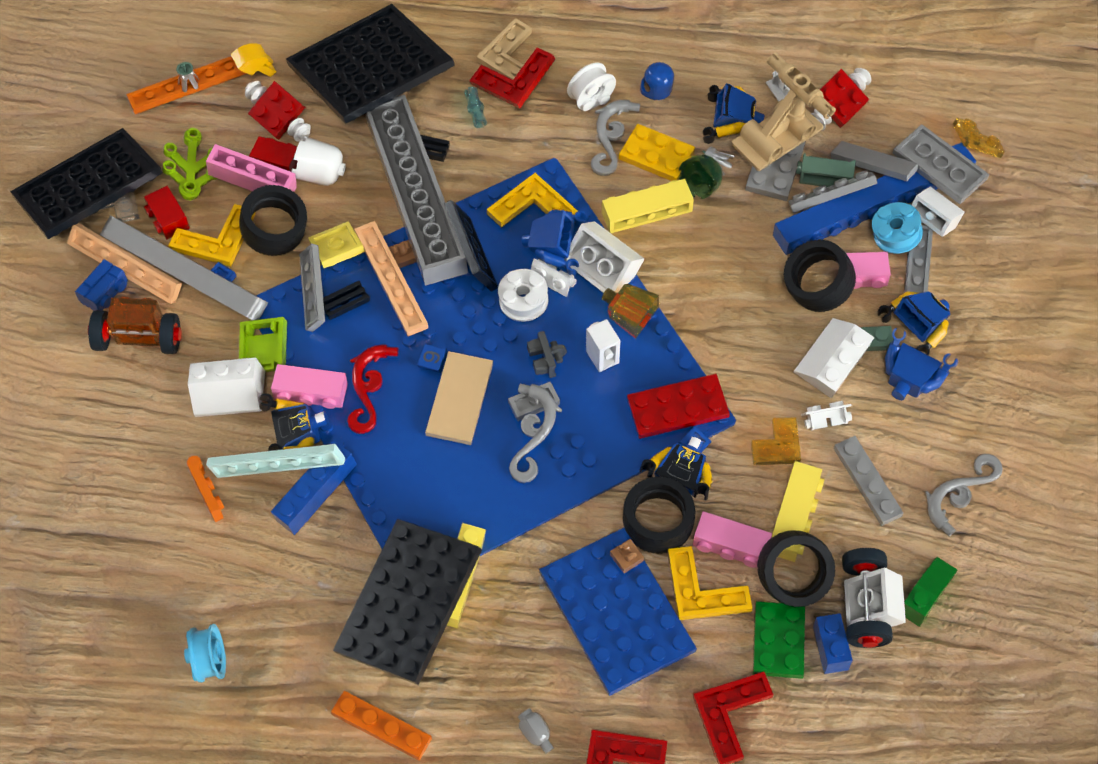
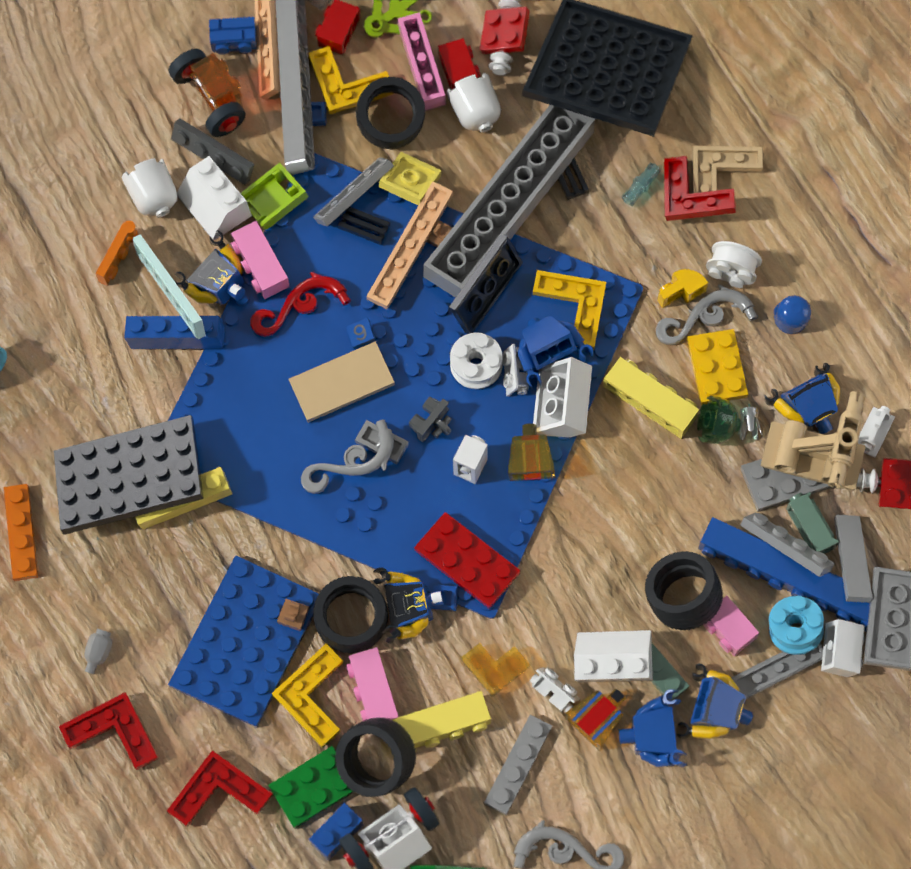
camera: 55 degrees right, 10 degrees up
none -> white cylinder [121,158,178,217]
none -> dark grey plate [171,118,254,185]
none -> torso [565,688,626,751]
none -> yellow brick [657,269,708,308]

